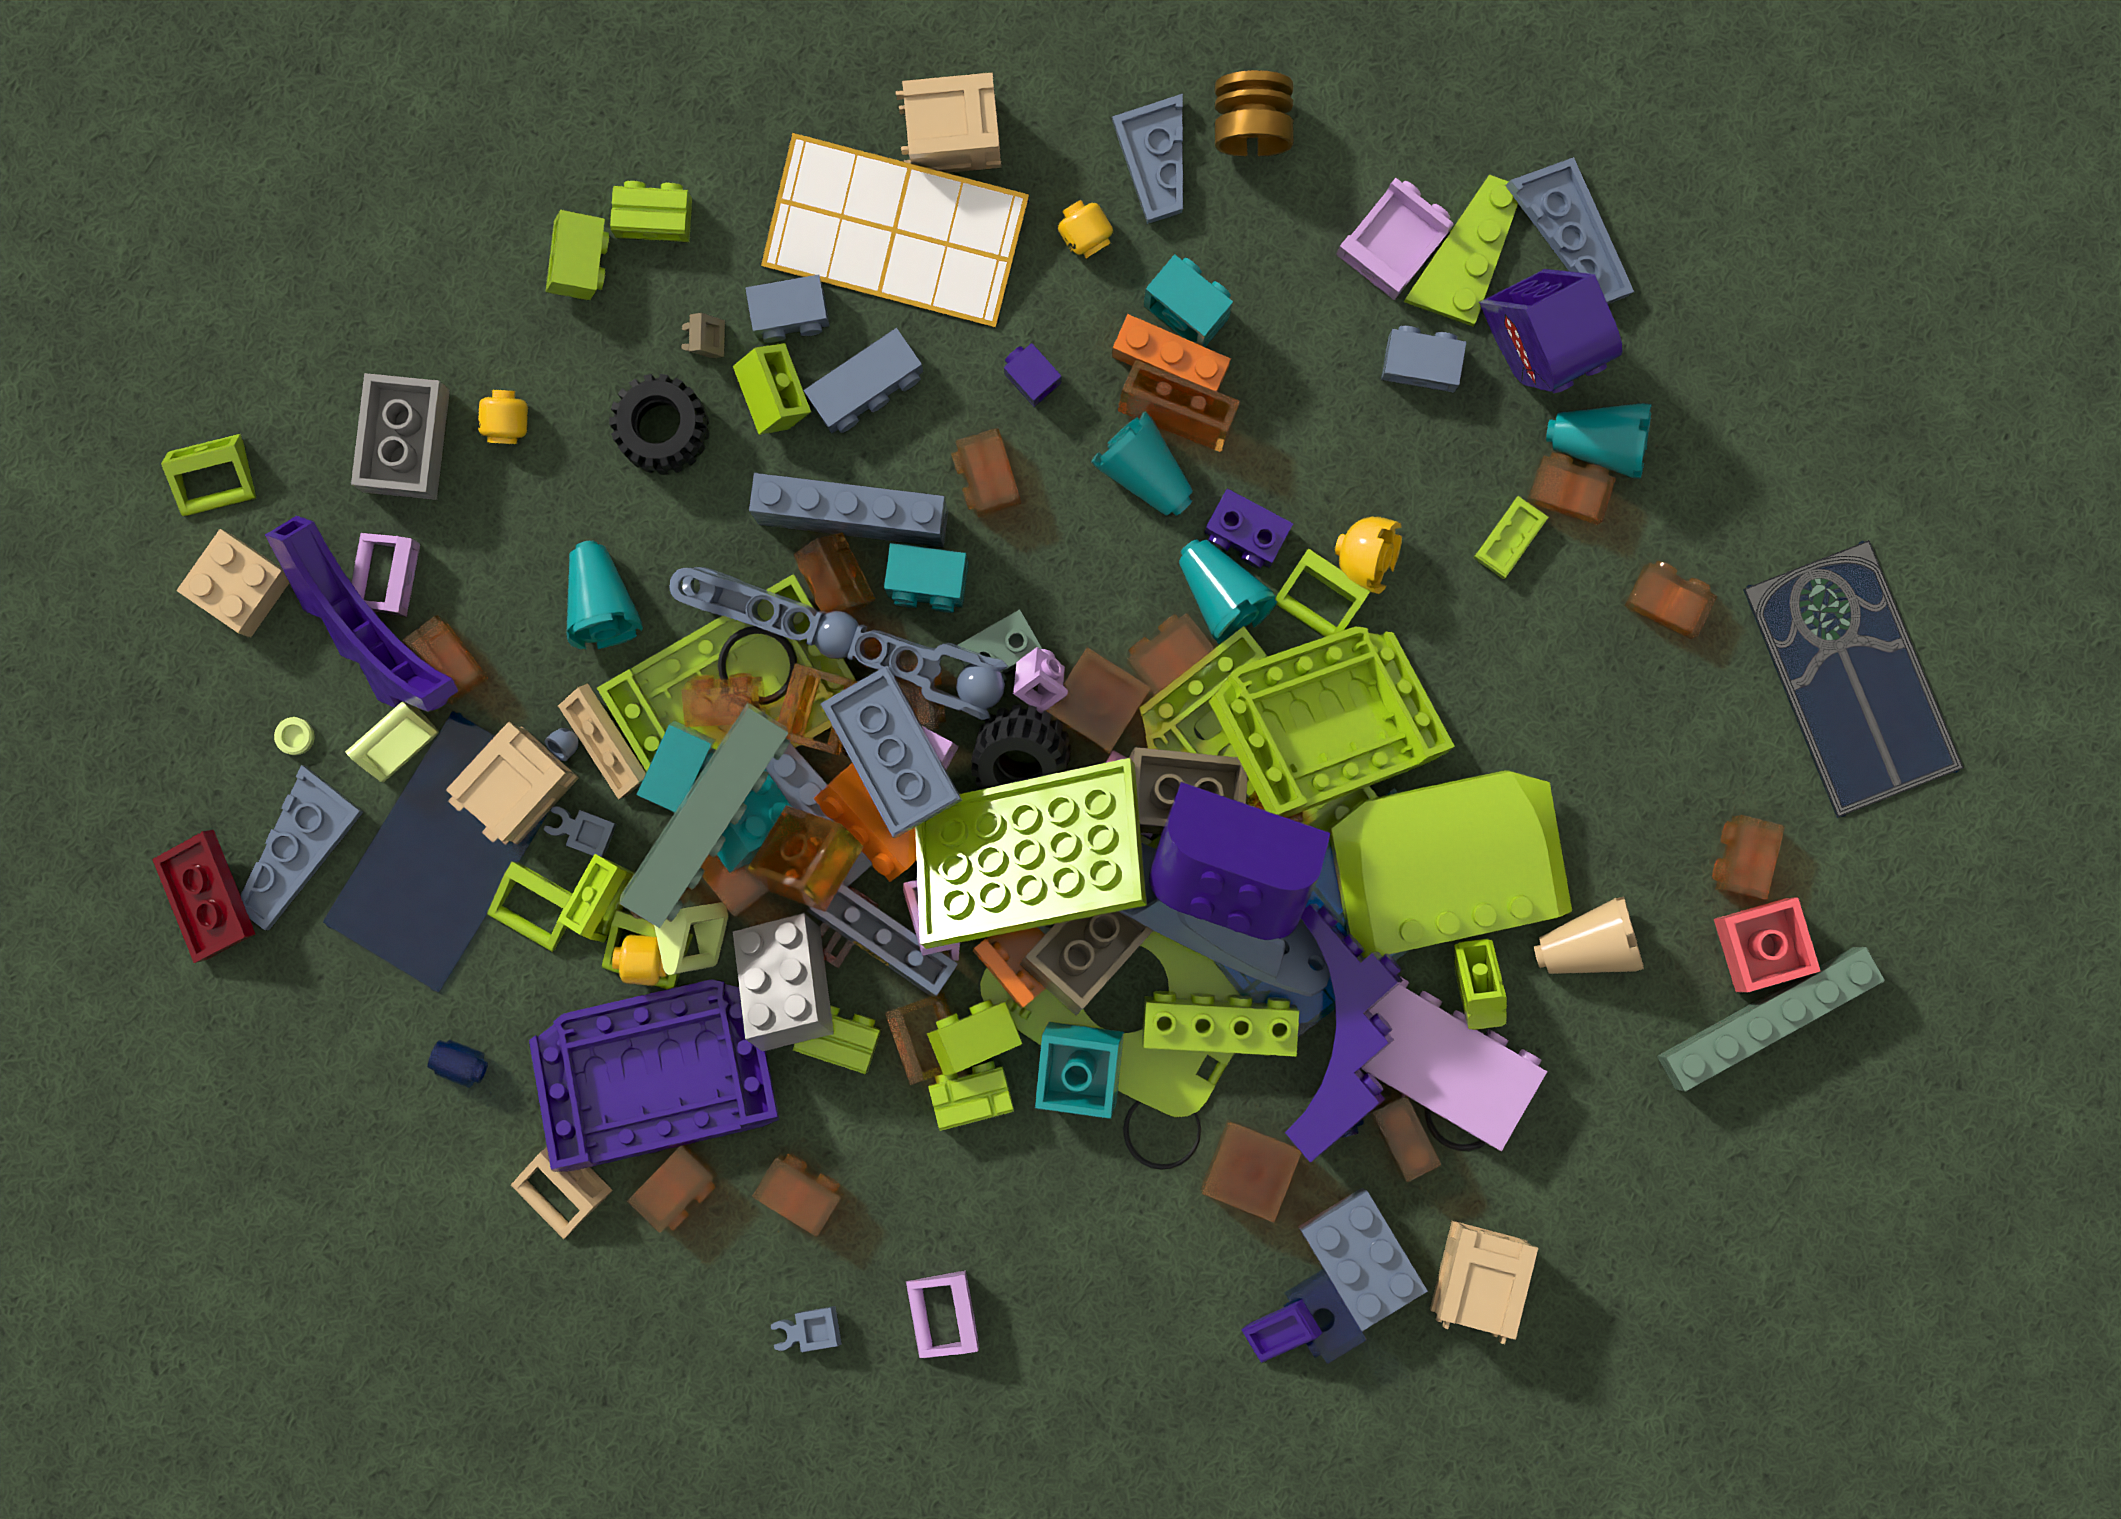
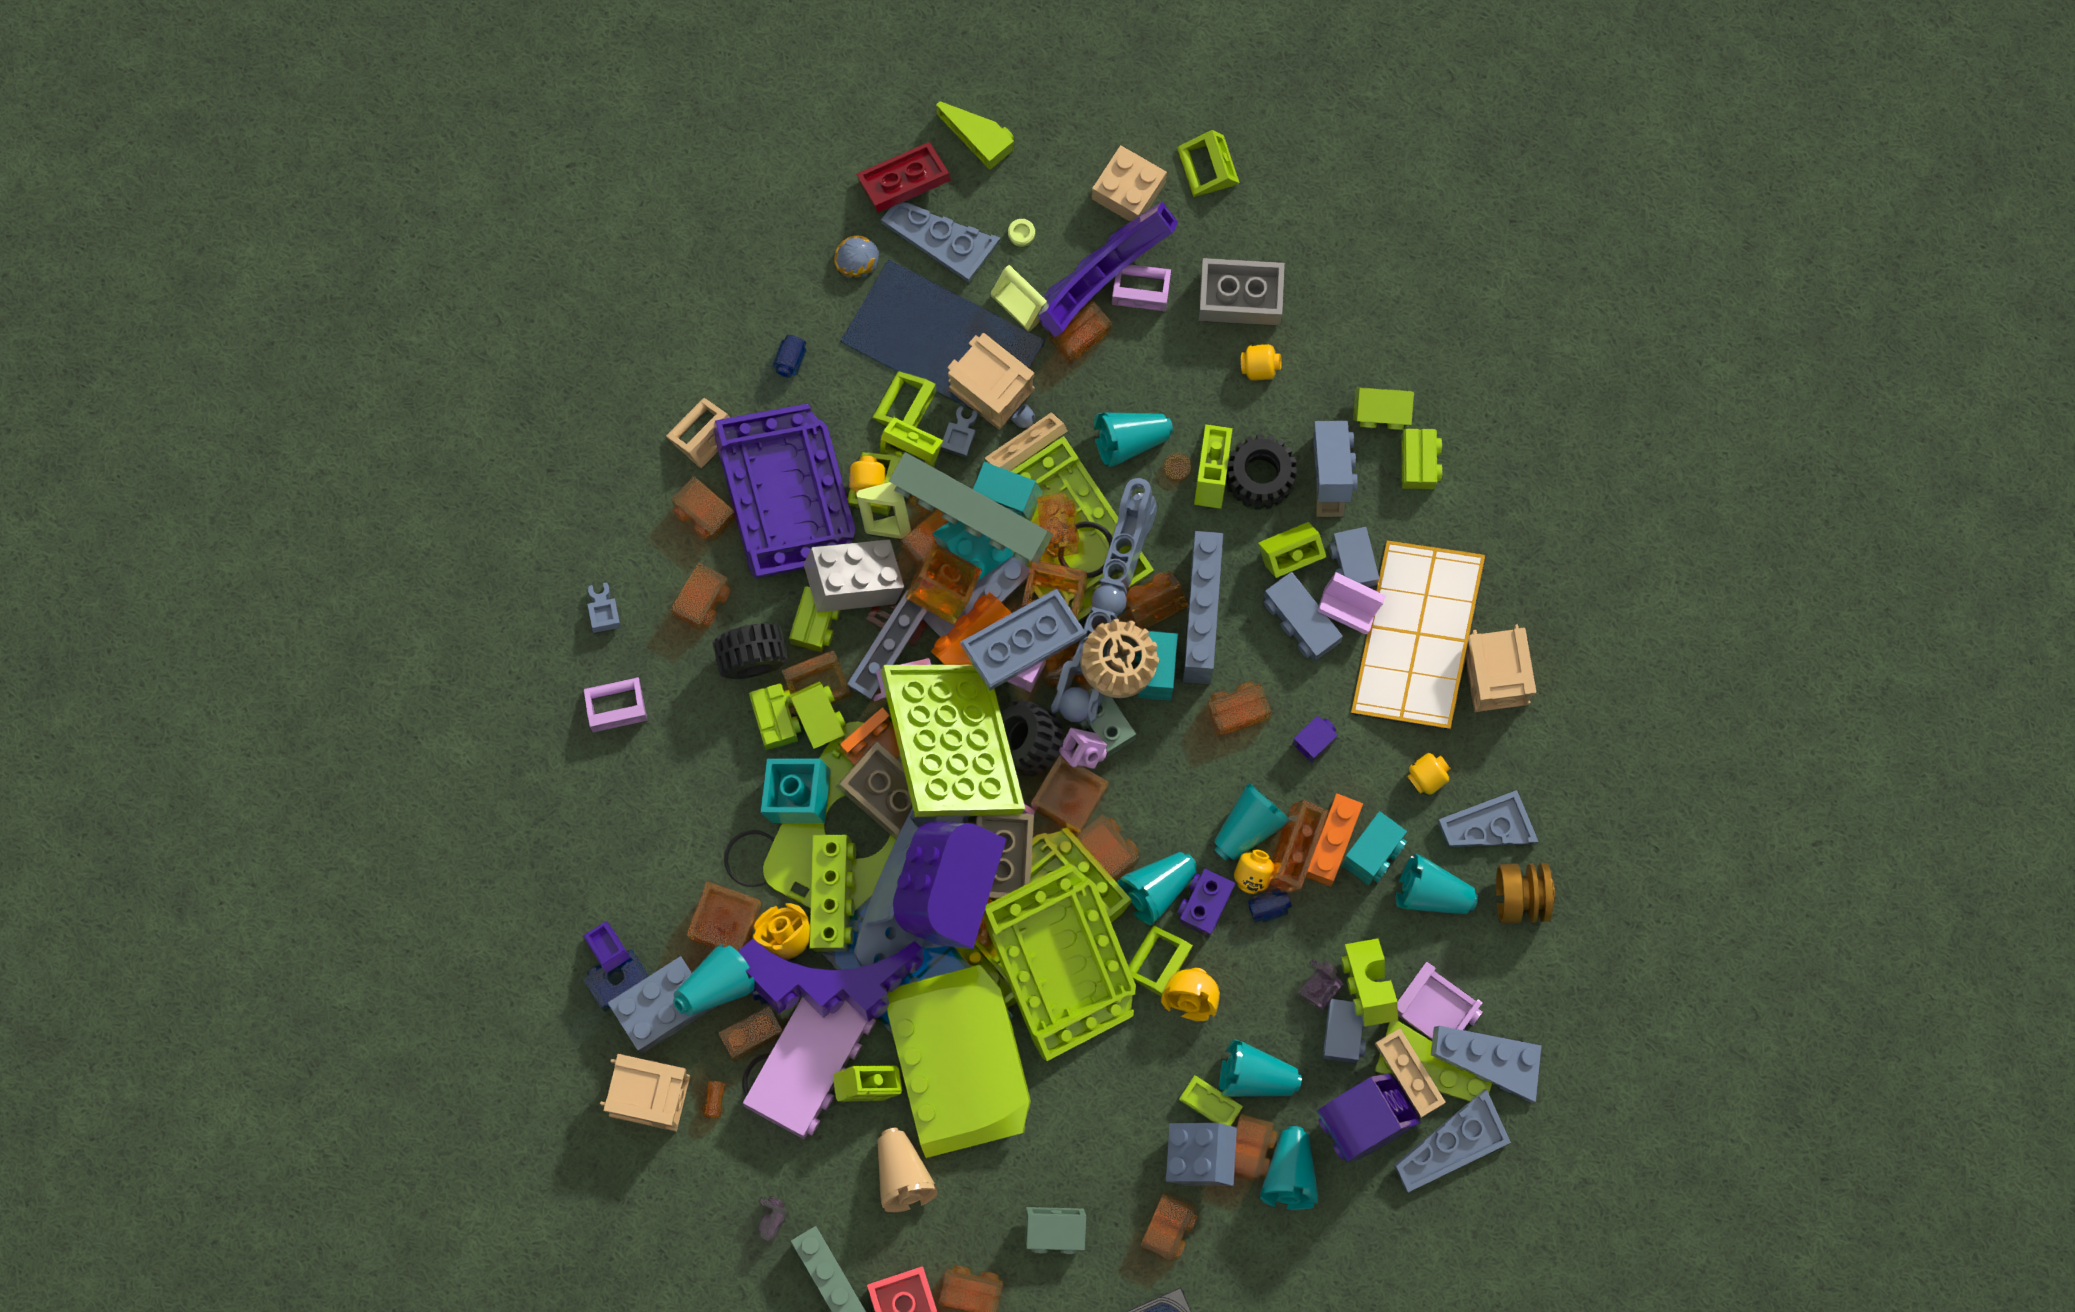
camera: 85 degrees right, 10 degrees down
none -> teal cone [673,944,755,1016]
none -> clear orange pin [701,1081,726,1118]
none -> black tyre [712,623,788,679]
none -> yellow cylinder [753,903,810,960]
none -> bracket [758,1196,788,1244]
none -> sand blue hair [834,236,879,278]
none -> lime slope [936,101,1014,170]
none -> sand green brick [1025,1207,1086,1254]
none -> tan gear [1080,619,1159,698]
none -> clear orange tile [1164,453,1191,481]
none -> sand blue brick [1166,1123,1237,1186]
none -> lime slope [1194,424,1233,509]
none -> teal cone [1219,1039,1302,1097]
none -> yellow head [1234,850,1275,894]
none -> clear blue brick [1248,888,1292,923]
none -> clear purple bracket [1298,959,1343,1010]
none -> sand blue brick [1313,421,1357,502]
none -> lavender panel [1318,572,1385,634]
none -> lime arch [1341,938,1398,1027]
none -> tan plate [1375,1028,1446,1118]
none -> teal cone [1395,853,1478,915]
none -> sand blue wing [1431,1026,1541,1103]

